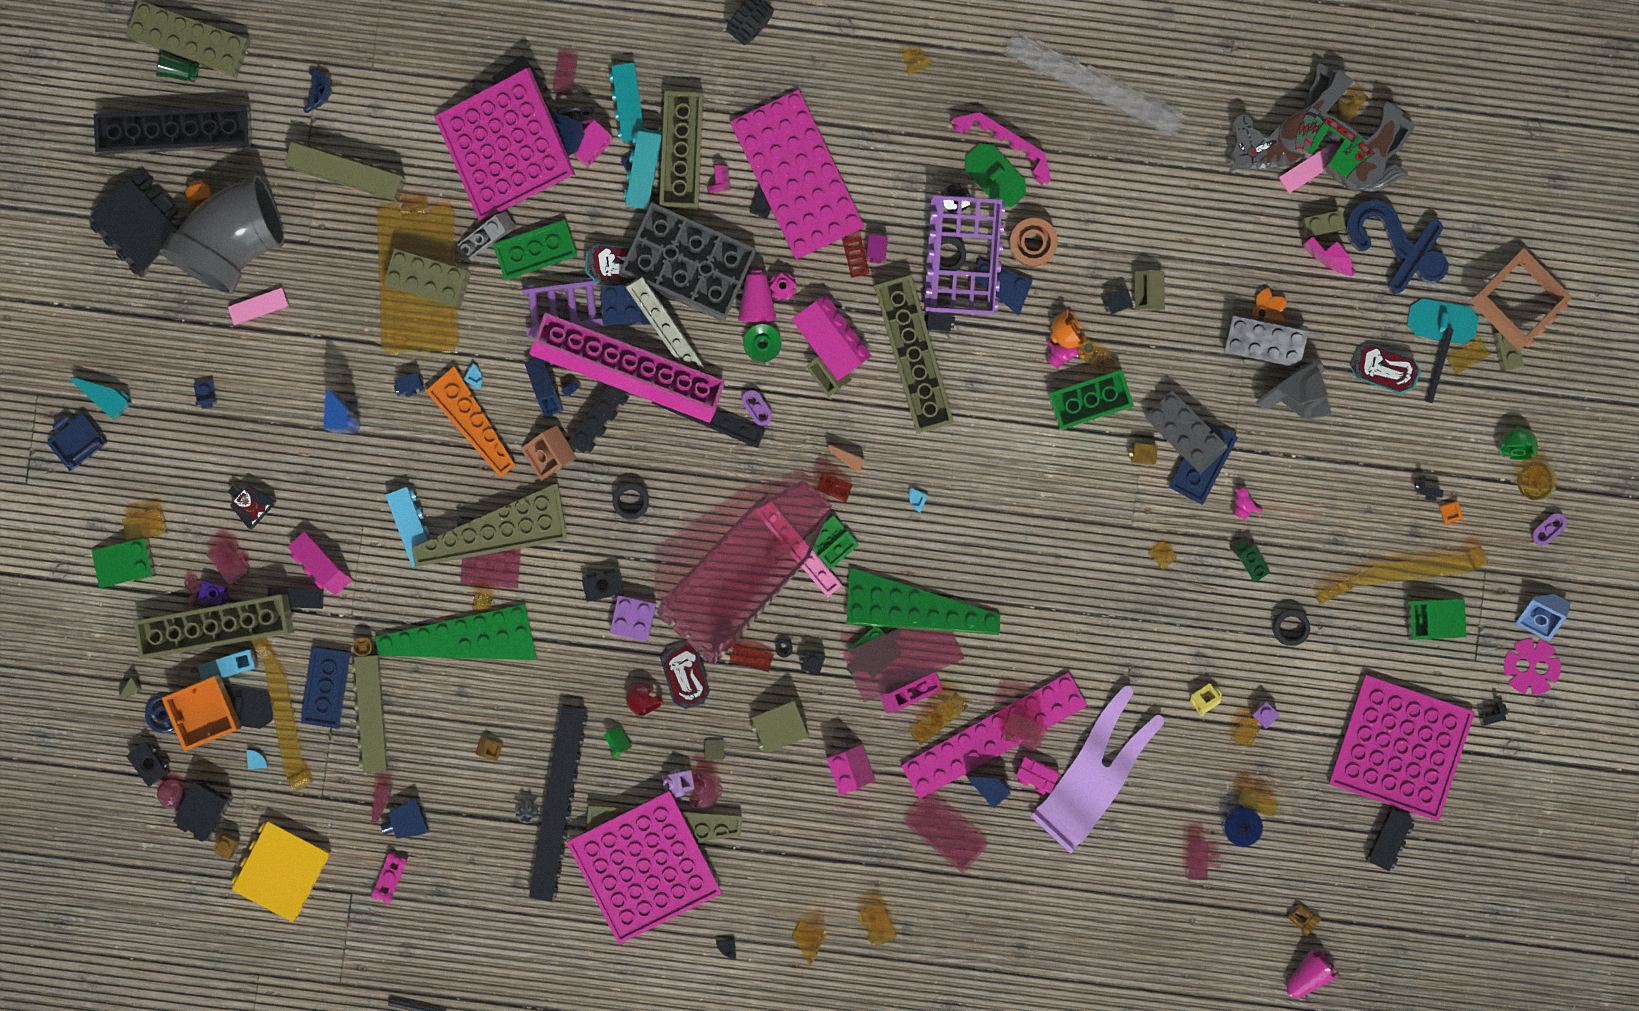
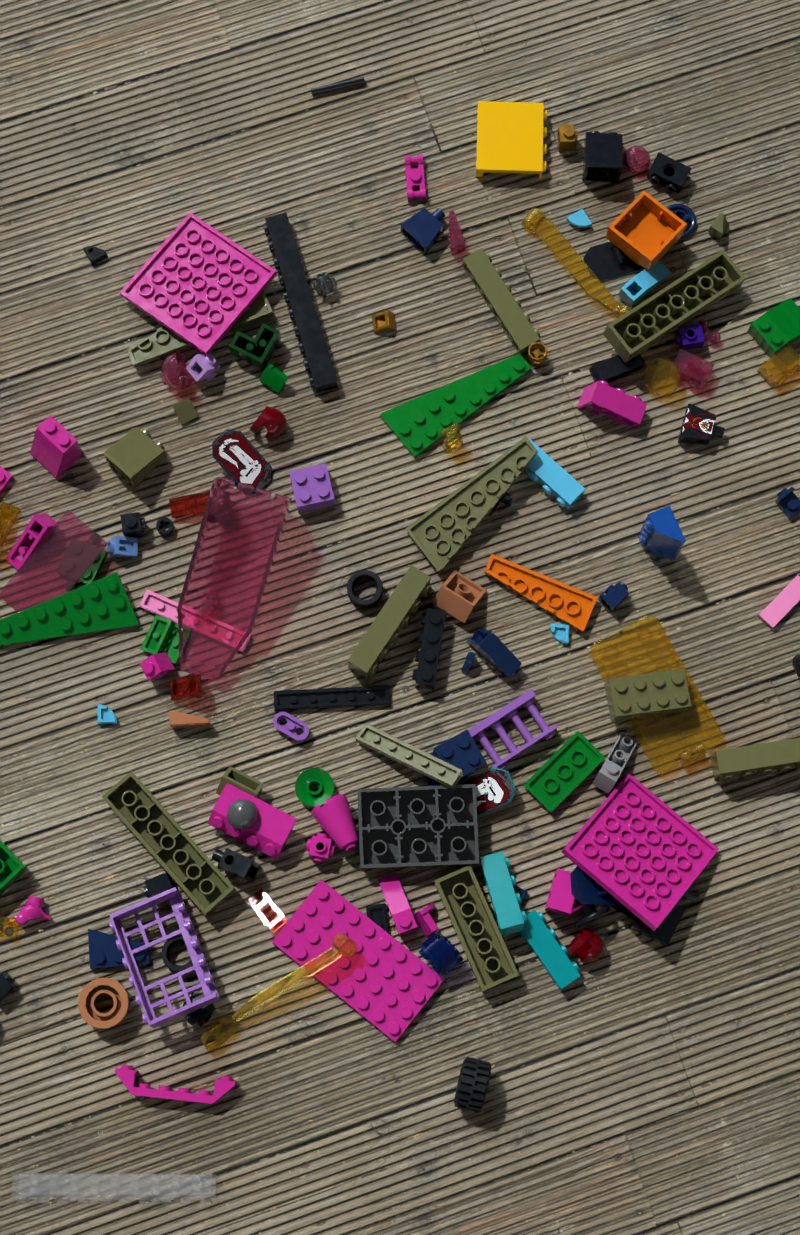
camera: 155 degrees right, 10 degrees down
dark blue plate [301,647,351,729] -> none
clear pink plate [460,549,521,588] -> none
dark pink brick [529,313,725,423] -> none
clear pink plate [553,52,578,94] -> none
black brick [582,568,625,602] -> none
clear yellow slope [791,919,827,966] -> none
magenta brick [866,234,888,264] -> none
clear yellow piece [900,48,931,76] -> none
green shield [965,144,1026,208] -> none
orange cylinder [1050,309,1086,348] -> none
none -> medium blue bracket [107,535,138,558]
none -> dark pink brick [140,652,175,681]
none -> clear yellow piece [201,933,356,1051]
none -> black torso [212,848,261,883]
none -> dark grey hair [227,799,258,830]
none -> dark green brick [229,323,281,370]
none -> olive brick [347,565,432,680]
none -> dark pink slope [378,873,417,935]
none -> clear blue brick [419,929,464,976]
none -> dark red helmet [566,928,604,963]
none -> clear yellow tile [644,359,681,396]

